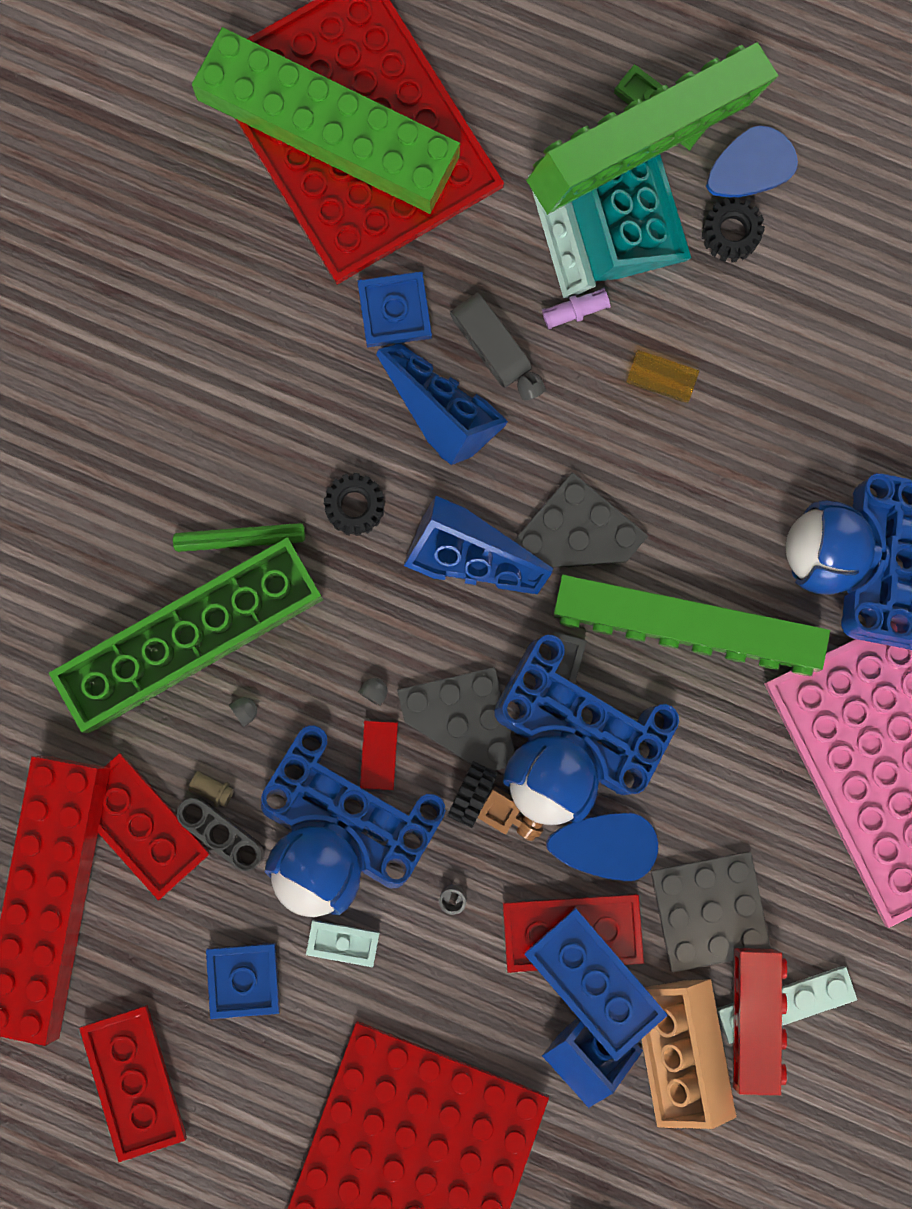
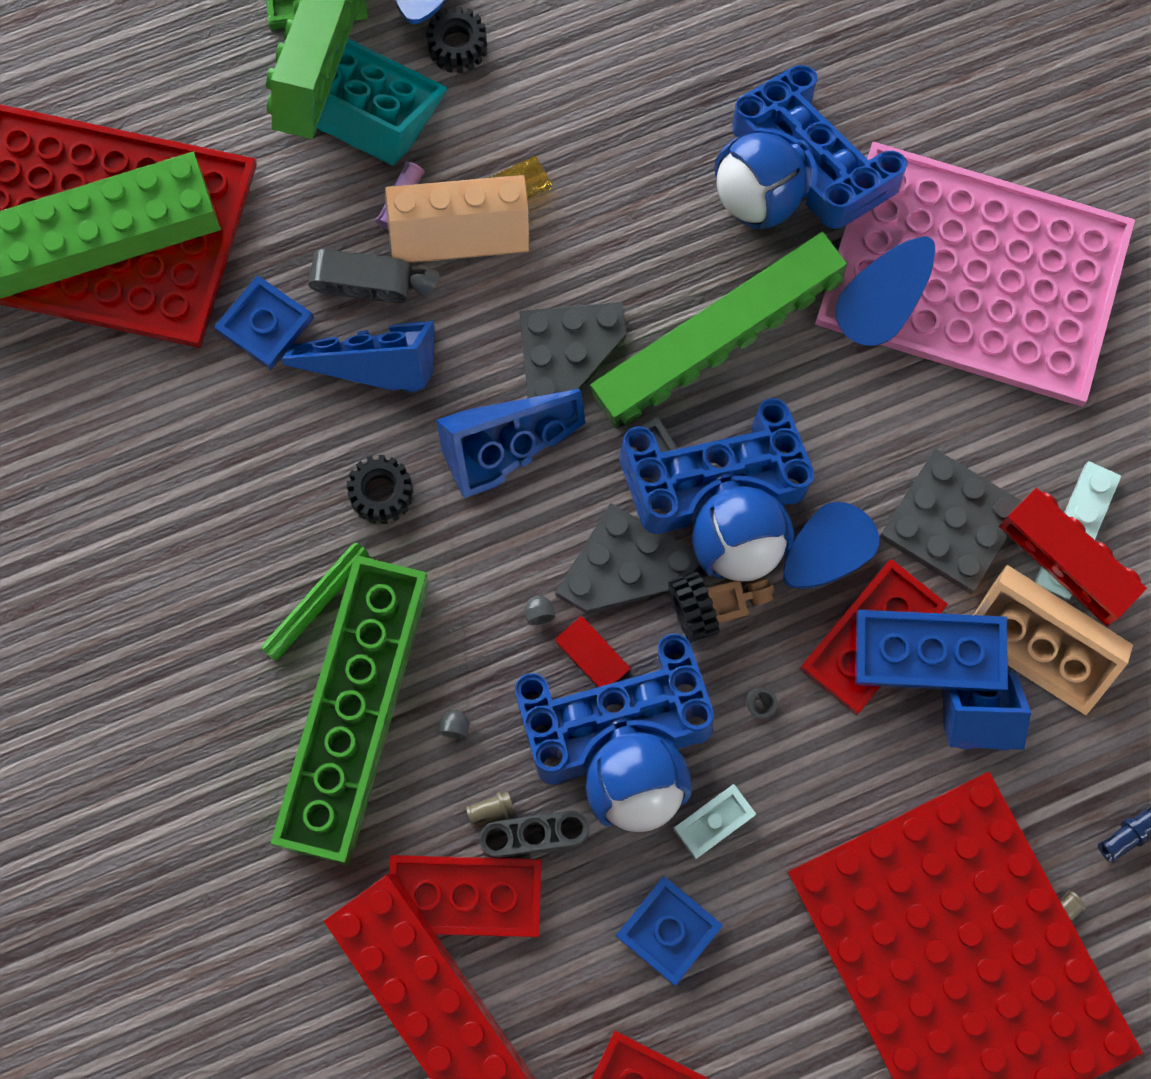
camera: 40 degrees left, 10 degrees down
light aqua plate [528,174,596,298] -> none
none -> light nougat slope [385,175,529,263]
none -> blue shield [836,236,935,346]

